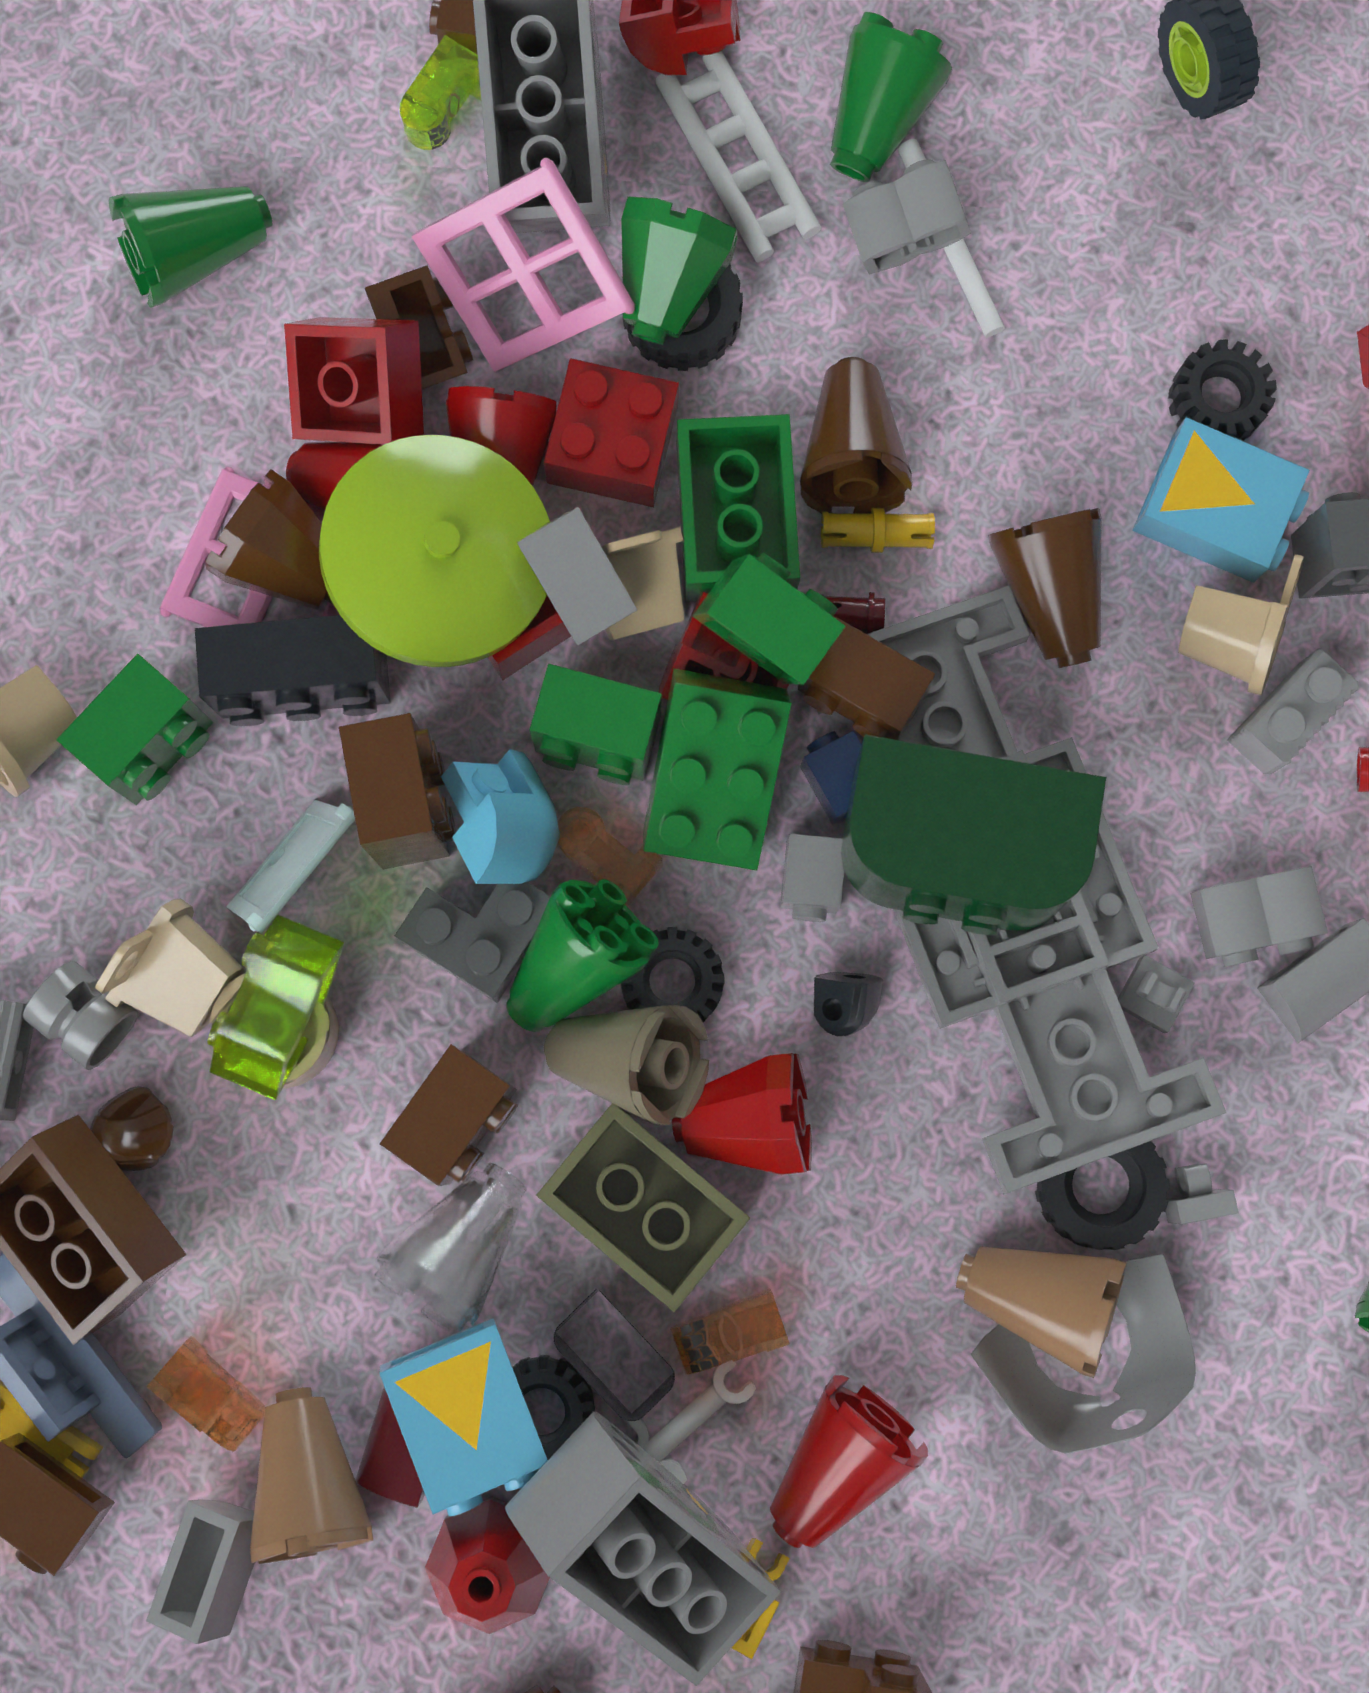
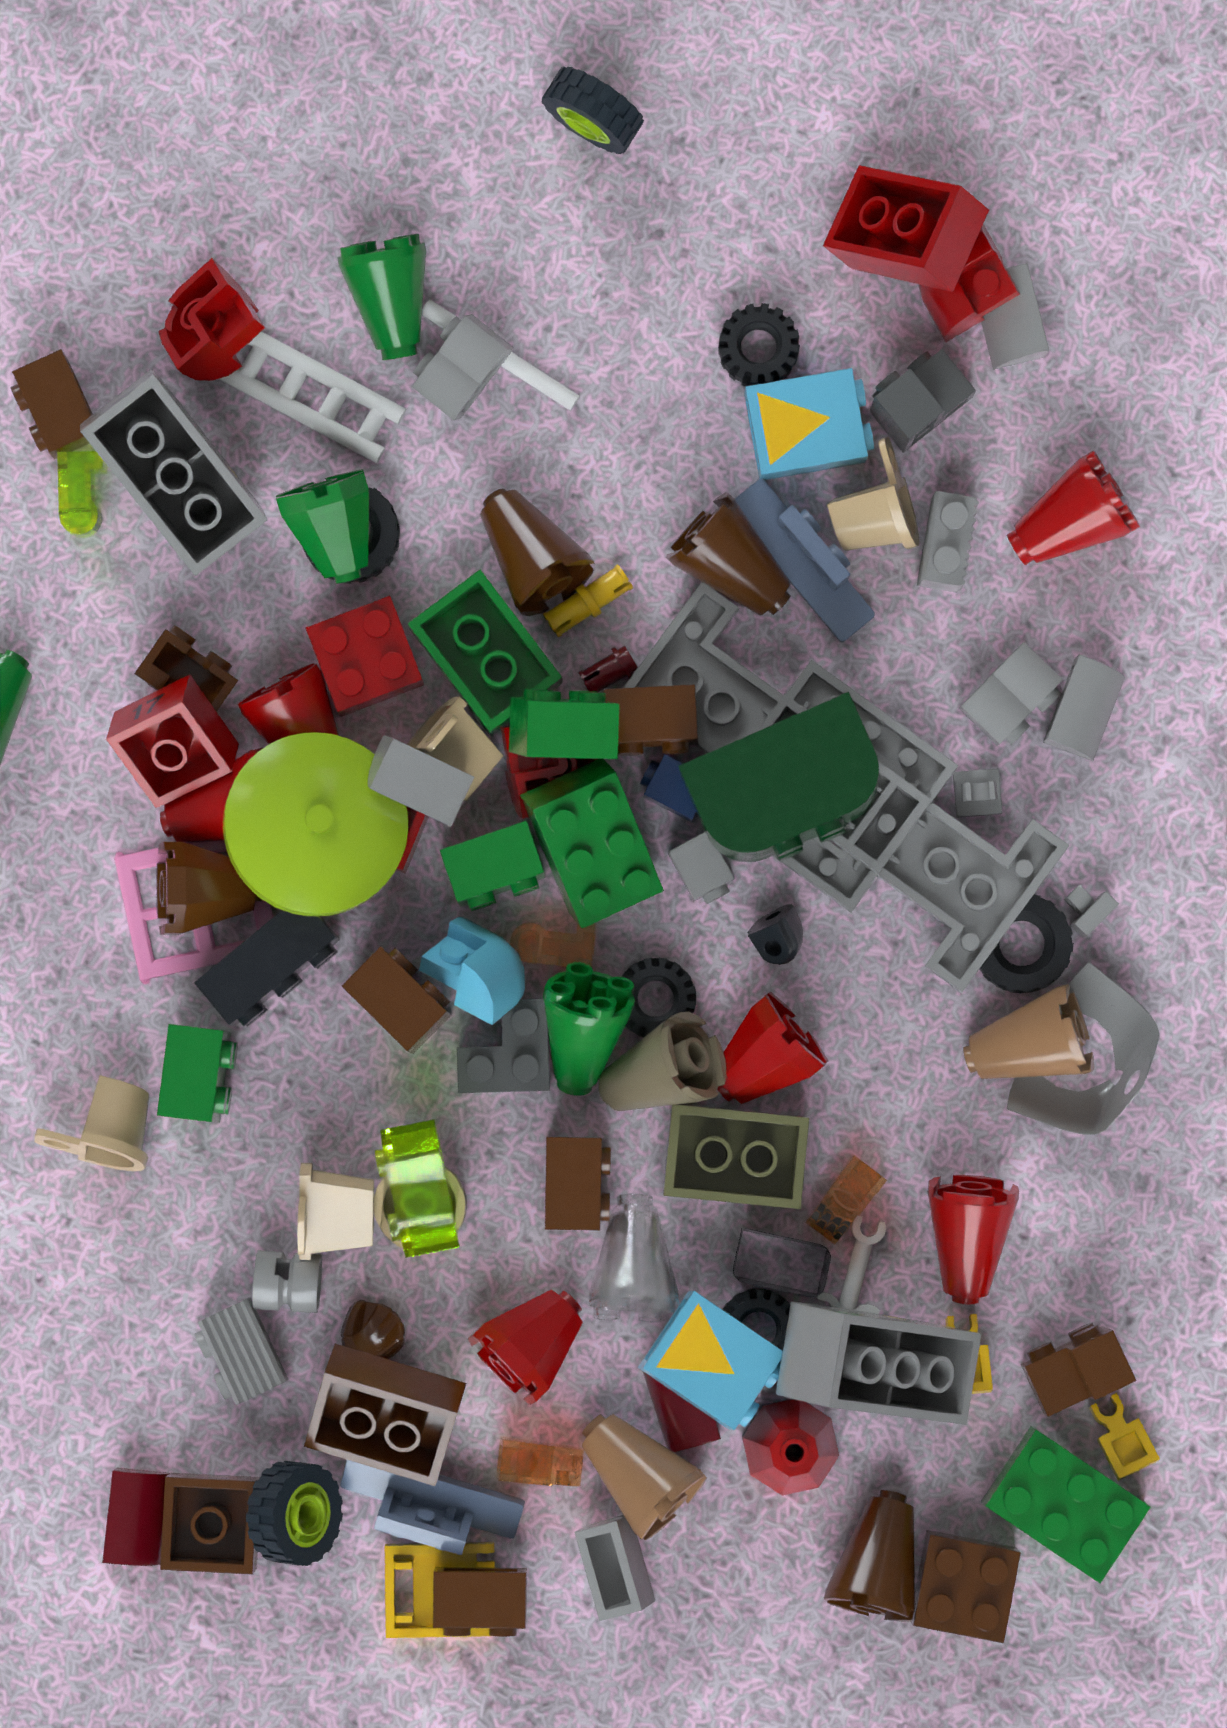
camera: 30 degrees left, 5 degrees up
light aqua container [226,800,355,934] -> none
bright pink window [411,158,635,372] -> none
none -> red cone [467,1289,583,1405]
none -> sand blue bracket [735,479,875,642]

